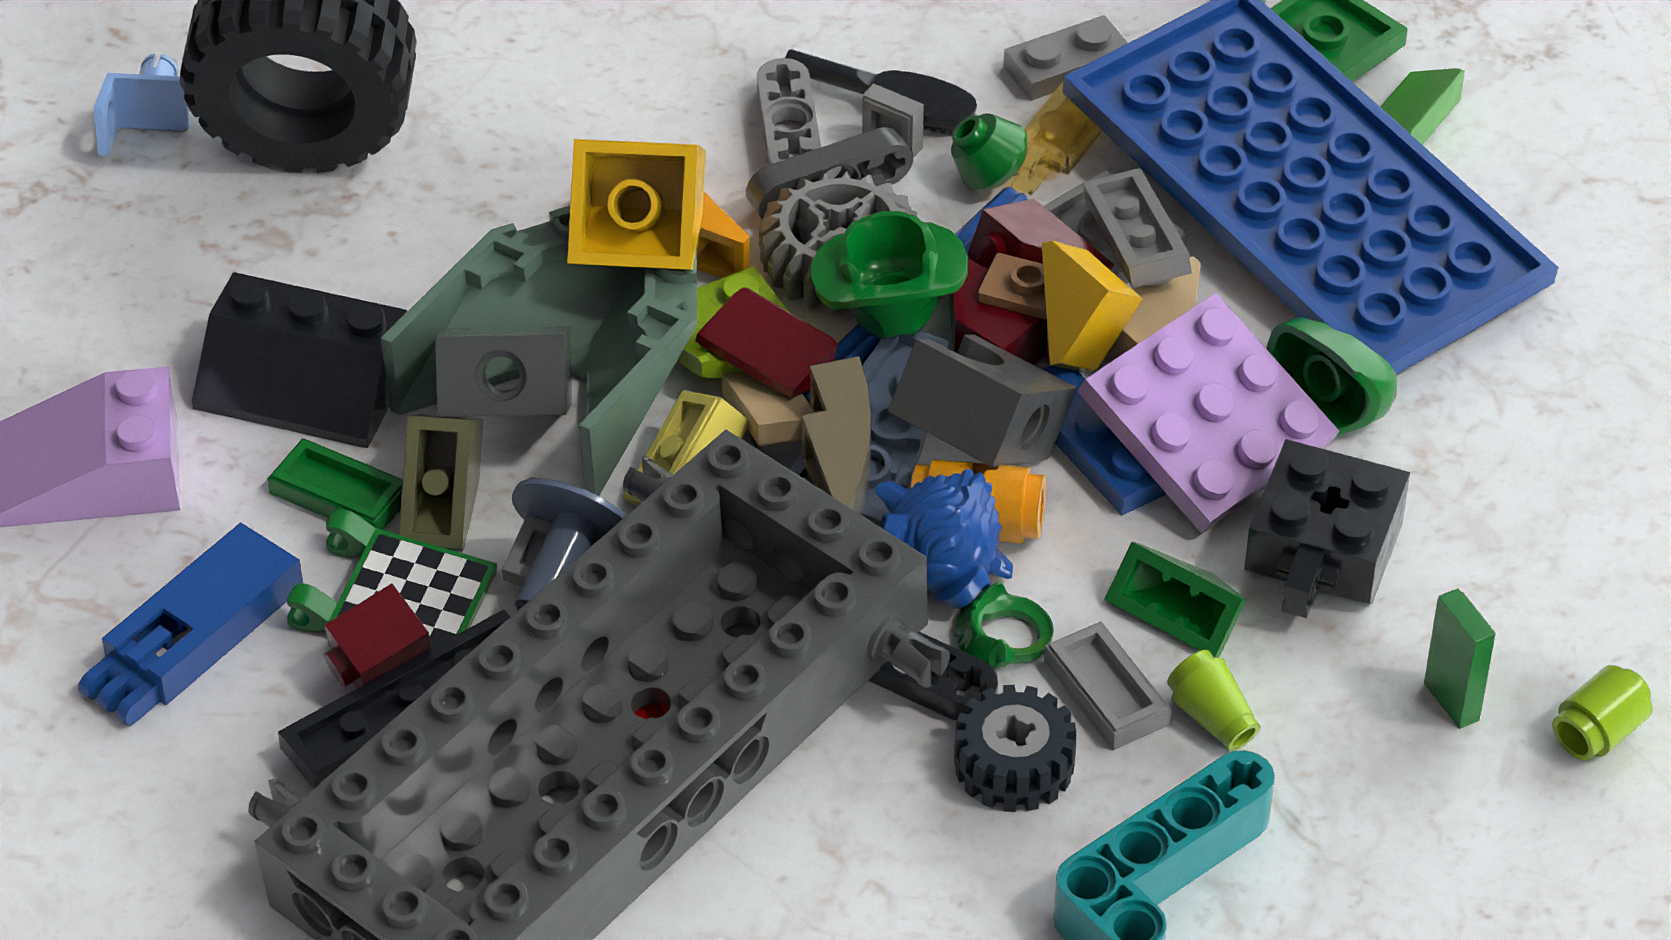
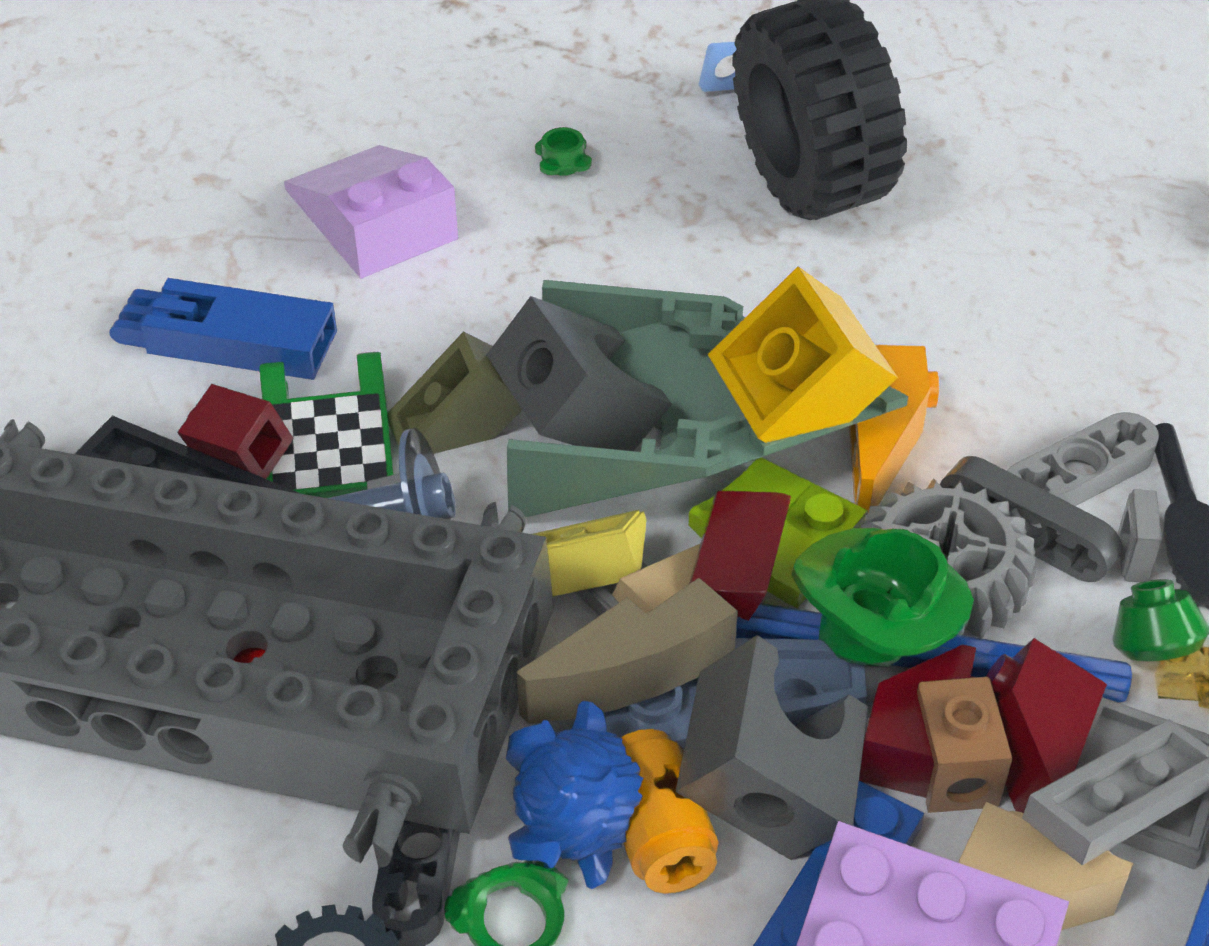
camera: 65 degrees right, 0 degrees up
black slope [192,272,407,448] -> none
green tile [267,438,403,530] -> none
yellow slope [1042,241,1143,373] -> none
none -> green plate [535,127,592,176]

